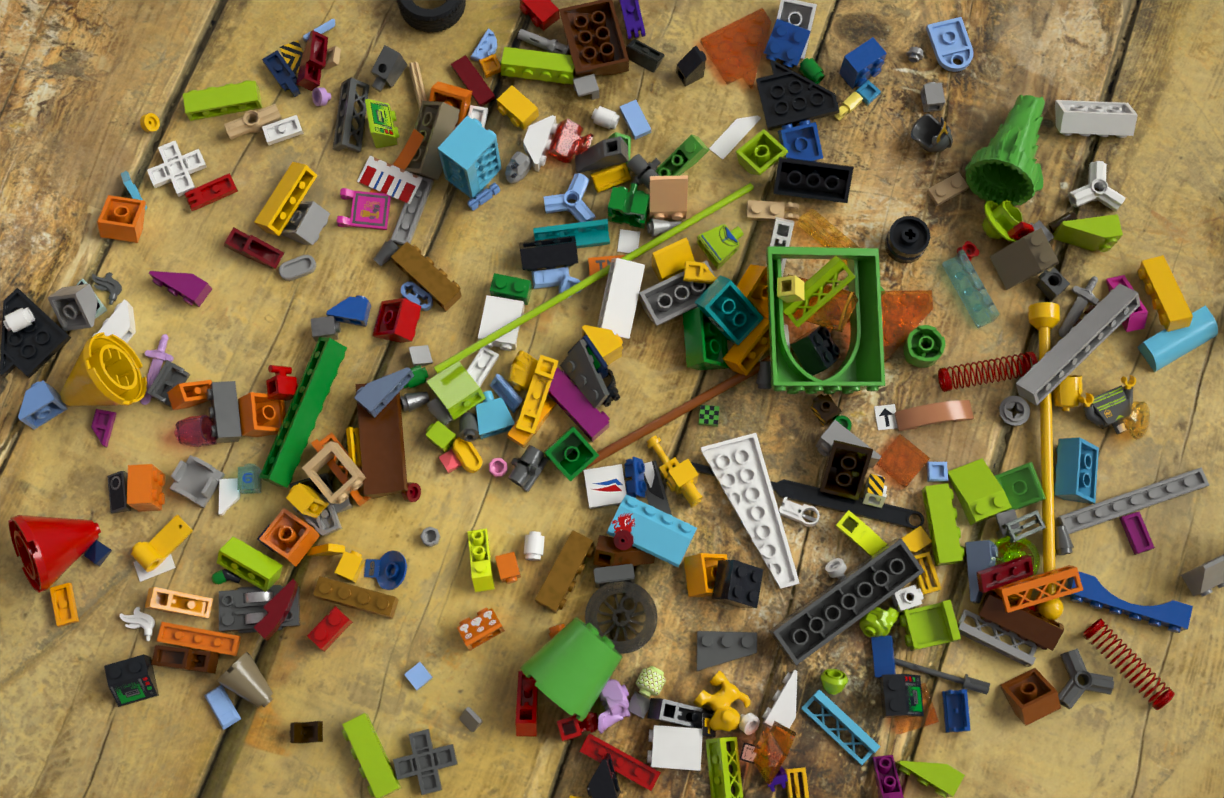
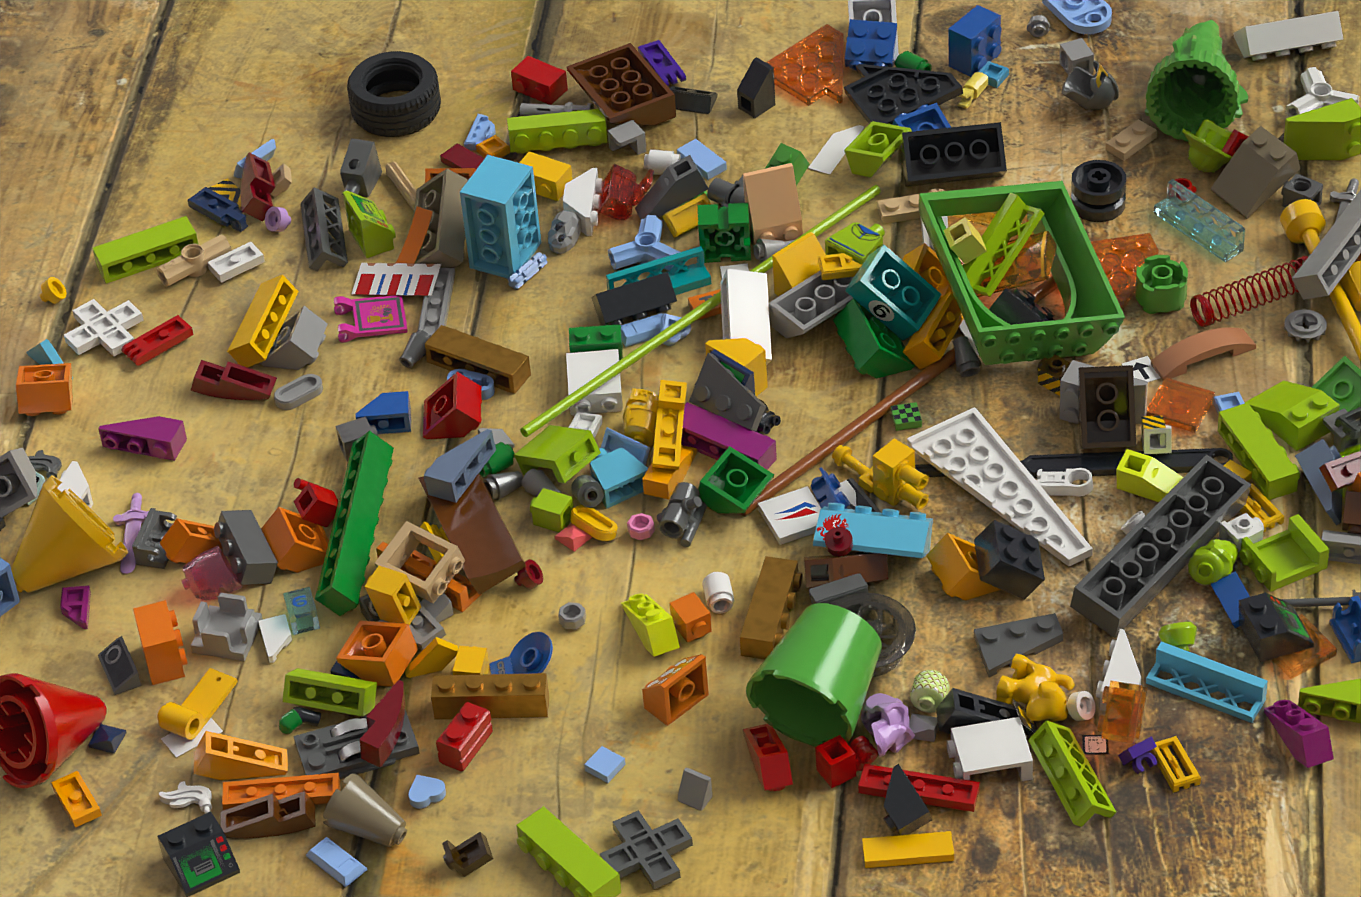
camera: 10 degrees left, 30 degrees down
none -> light blue tile [408,775,446,809]

